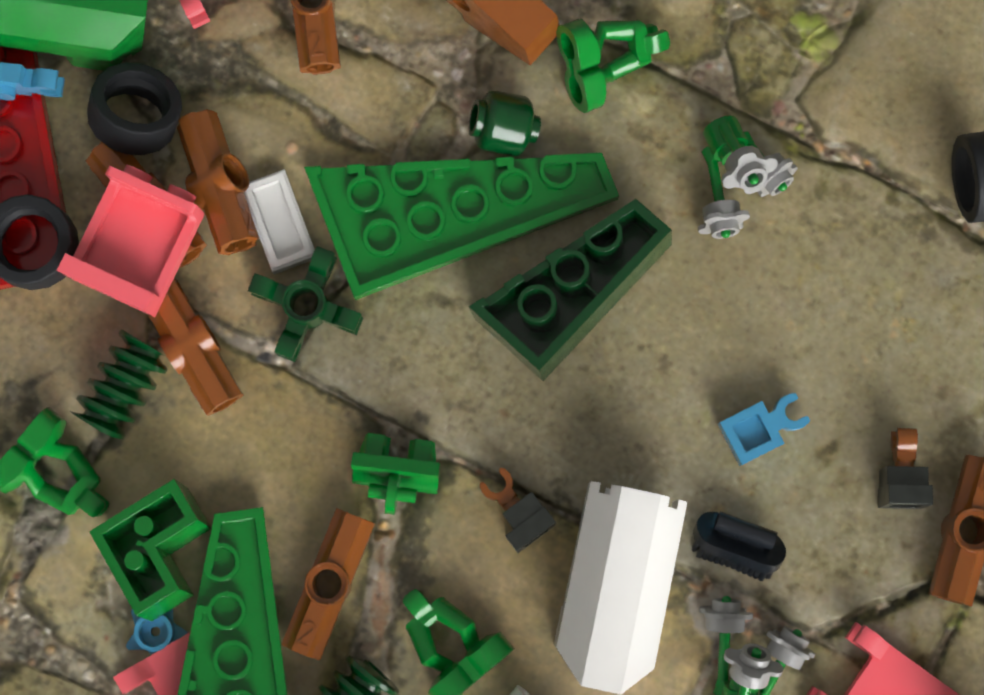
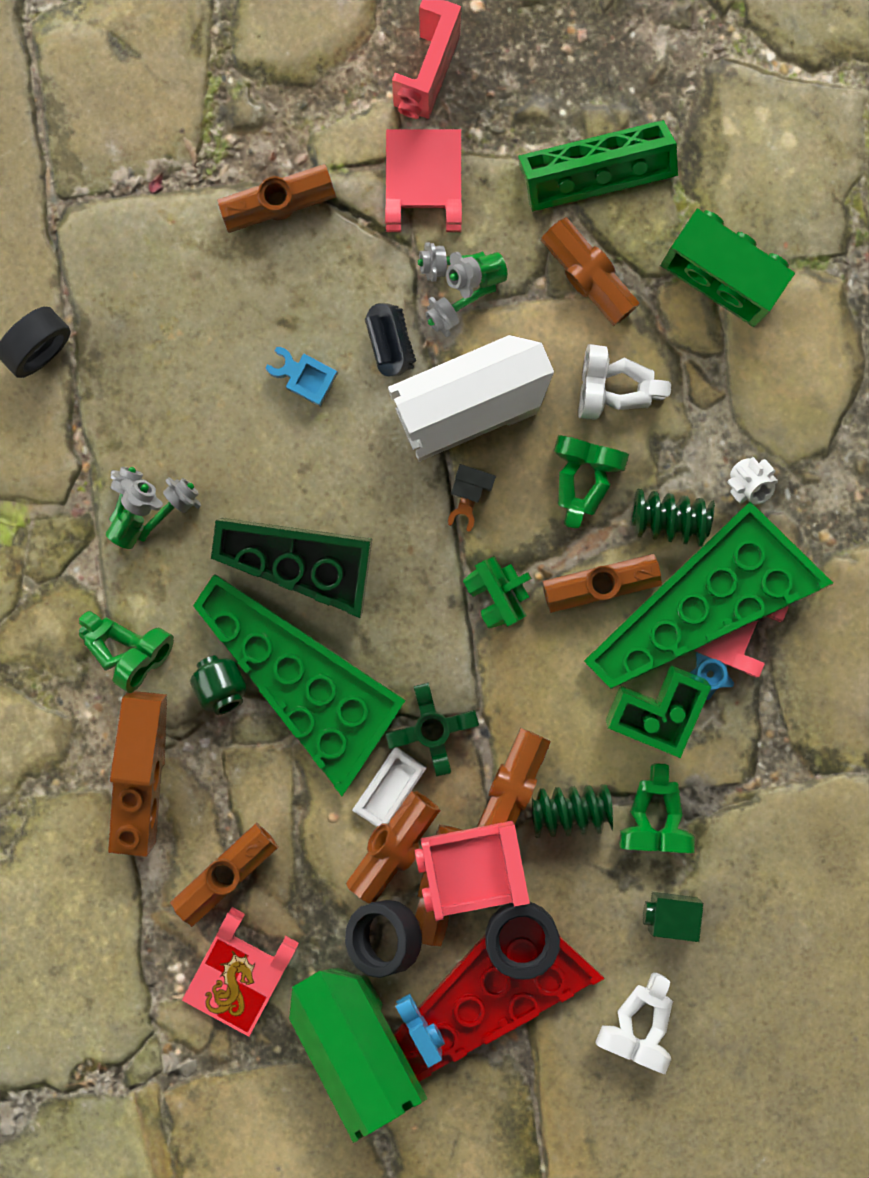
camera: 125 degrees left, 5 degrees up
pearl dark grey piece [878,428,933,509] -> none

